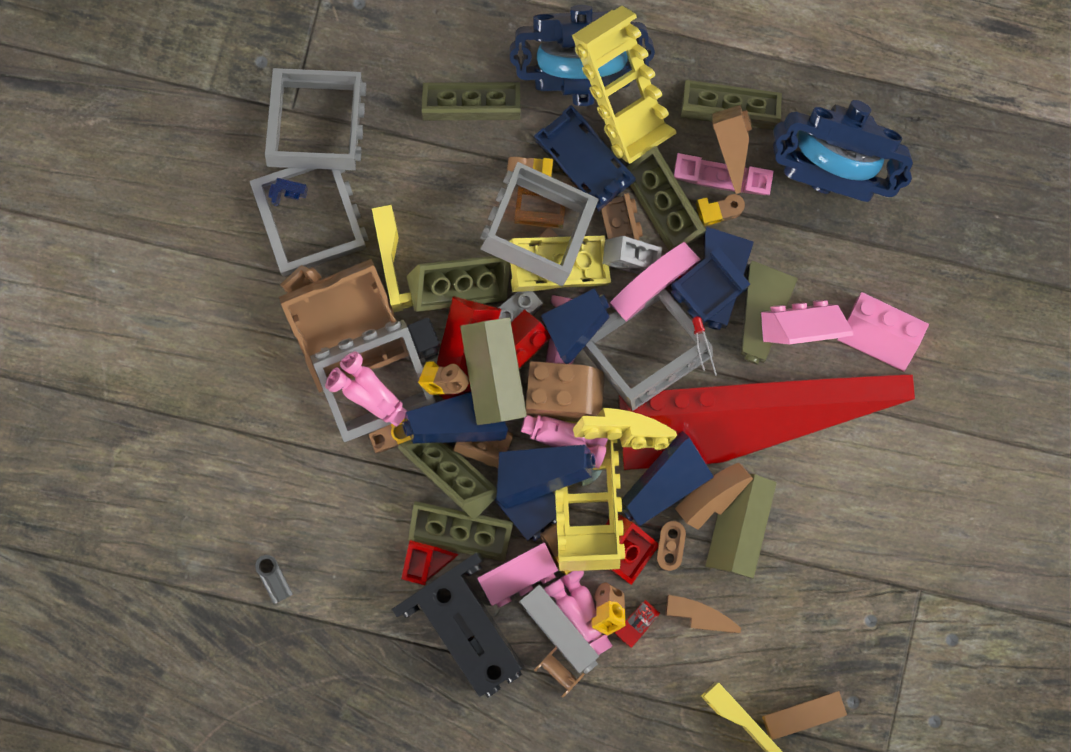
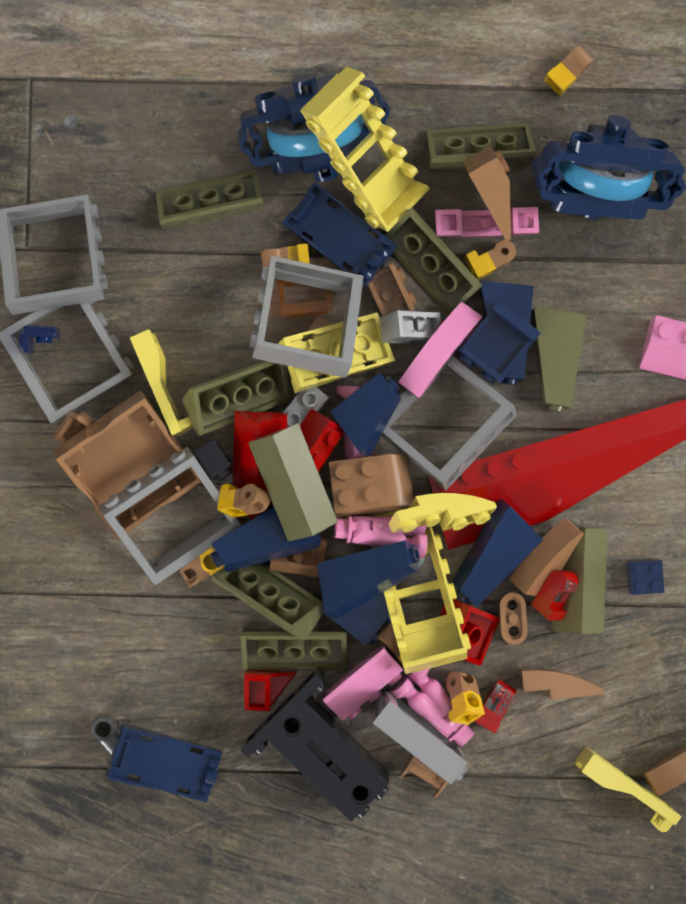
camera: 10 degrees left, 5 degrees up
bright pink piece [325,351,407,427] -> none
piece [692,316,717,376] -> none
bright pink slope [761,300,853,344] -> none
none -> dark blue piece [106,723,223,802]
none -> red leg [531,570,579,621]
none -> leg [544,45,594,96]
none -> dark blue piece [627,560,665,595]

